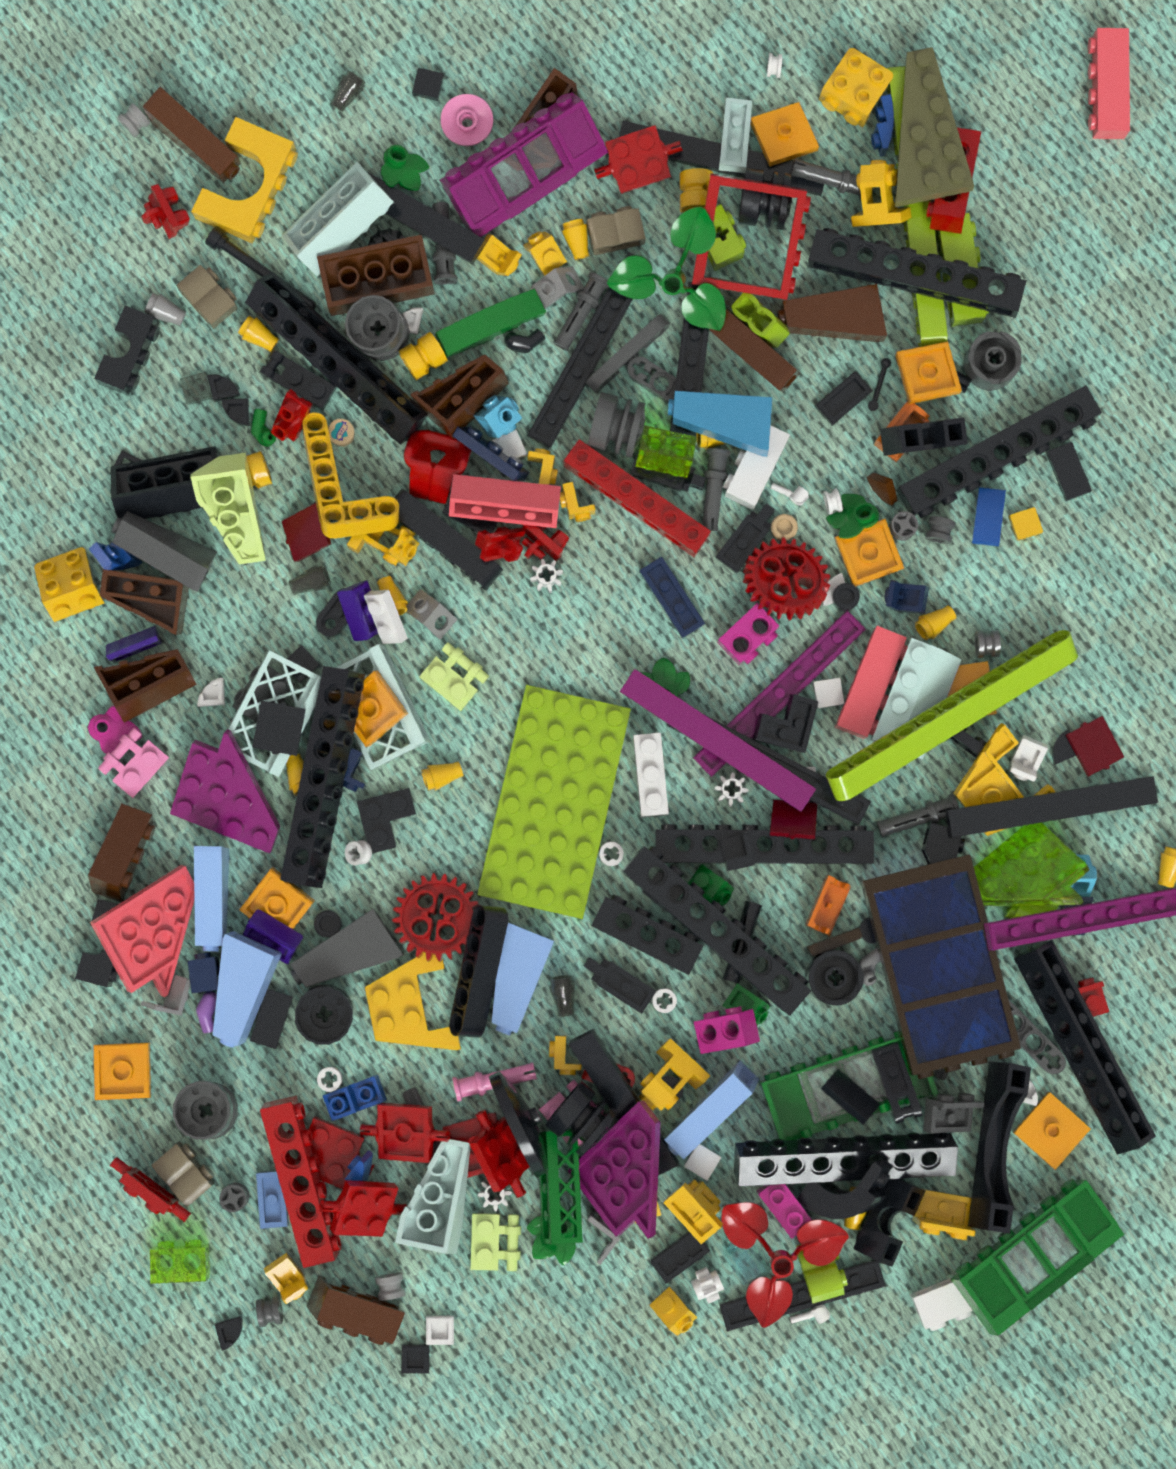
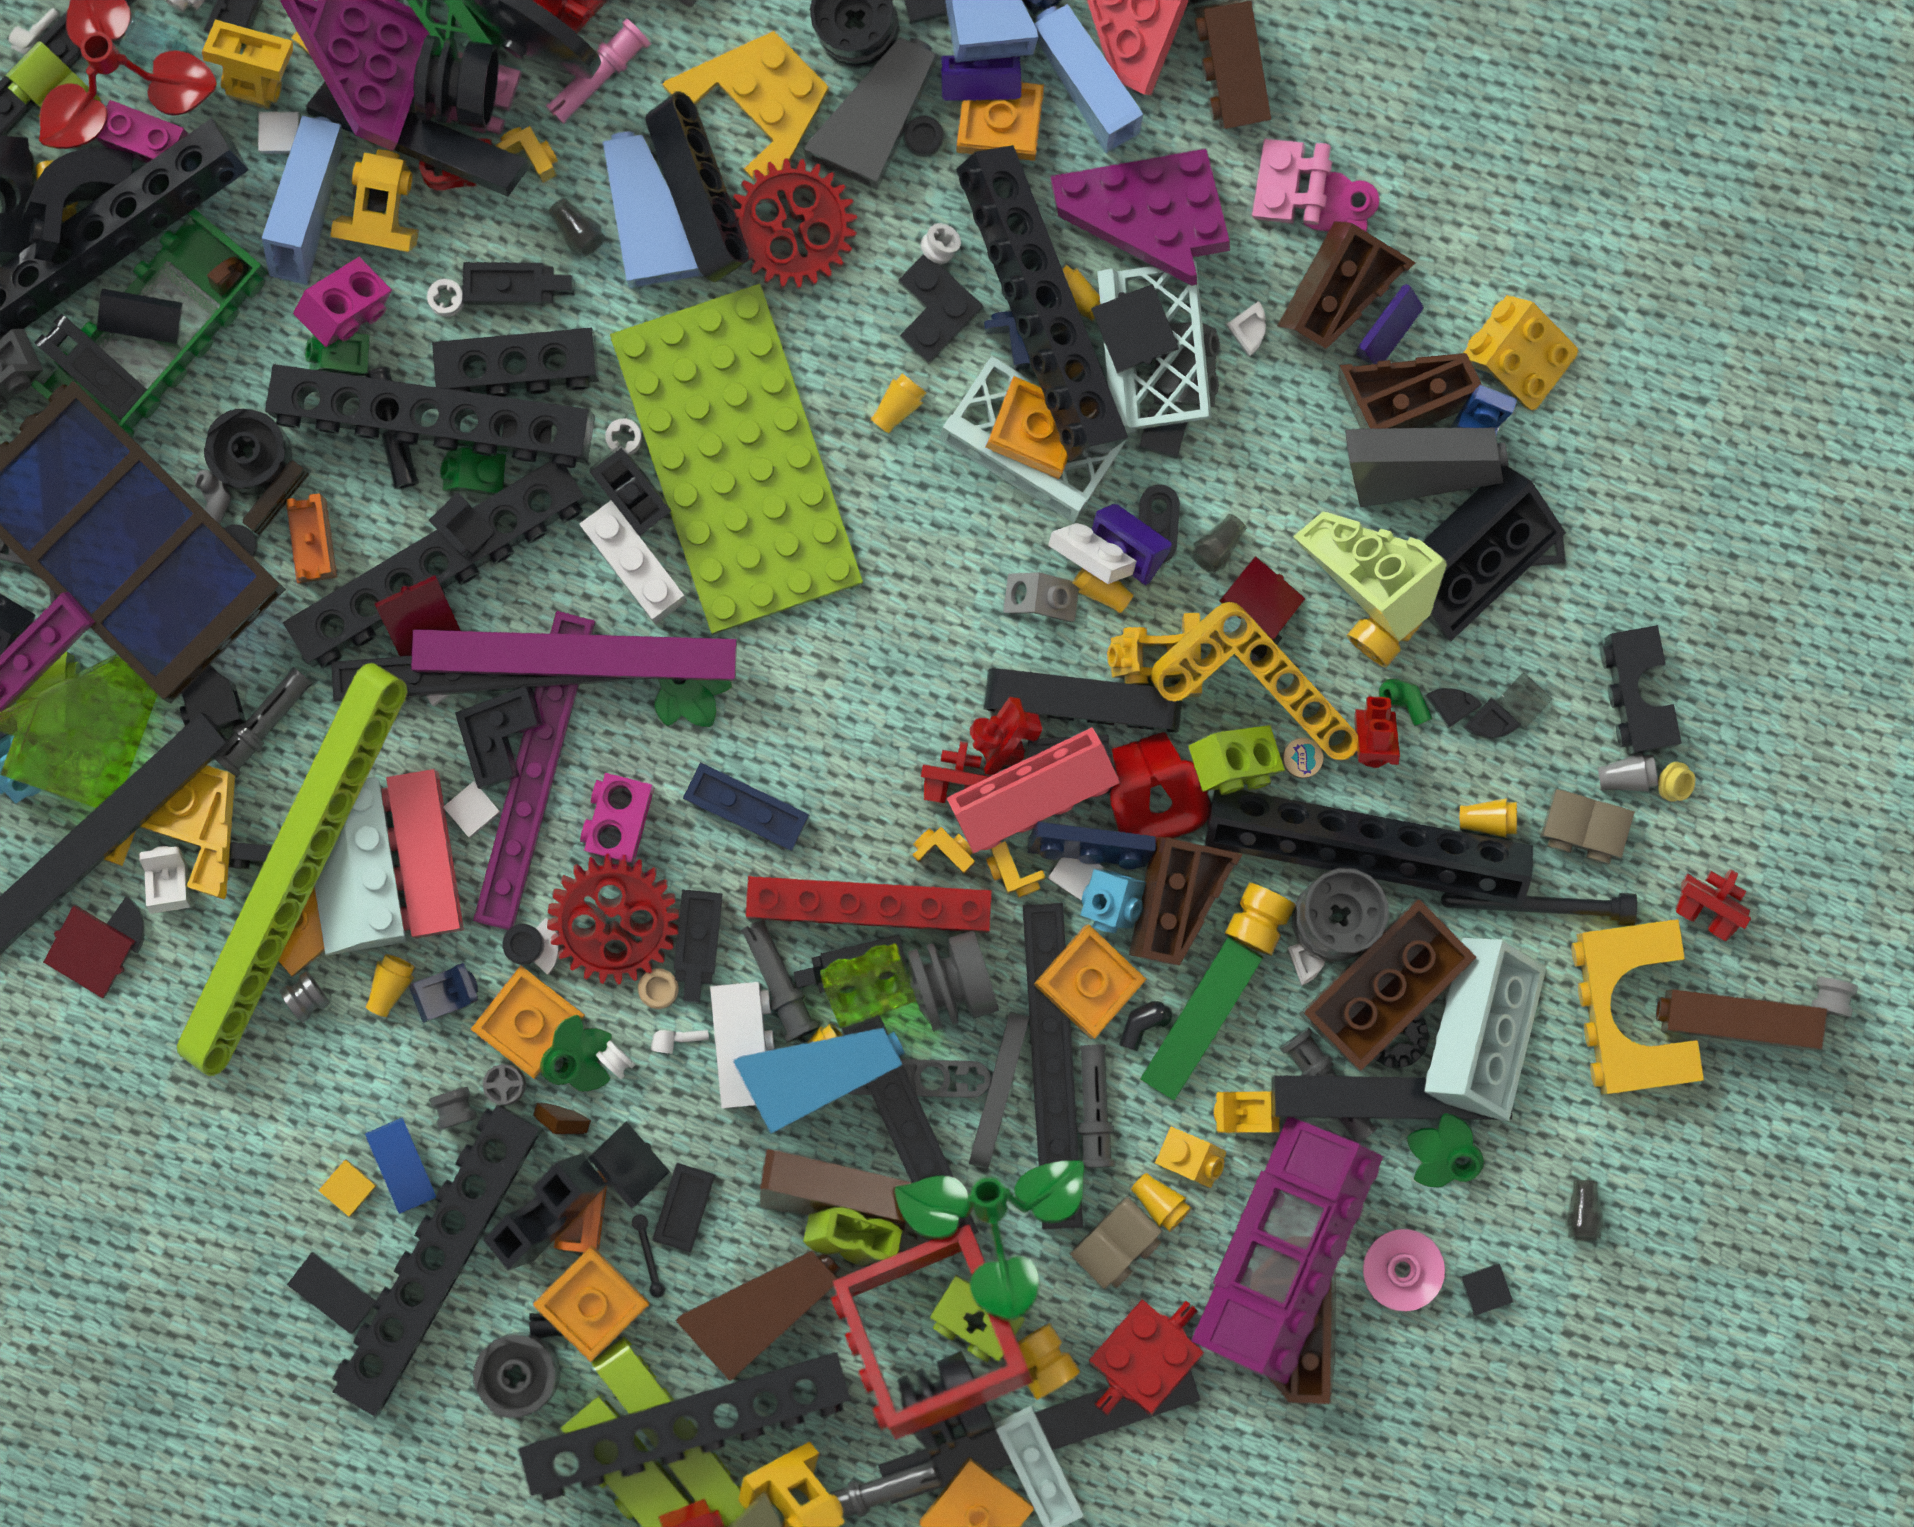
camera: 150 degrees right, 0 degrees up
black plate [259,349,337,410] -> none
yellowish green plate [419,642,490,711] -> none
white gear [530,559,563,593] -> none
light grey bracket [531,266,584,309] -> none
white gear [714,772,749,807] -> none
none -> reddish brown tile [207,257,248,296]
none -> black piece [588,1121,670,1209]
none -> black brick [589,444,671,536]
none -> light orange plate [1033,924,1147,1039]
none -> lime brick [1188,725,1285,795]
none -> light yellow plate [1658,761,1696,802]

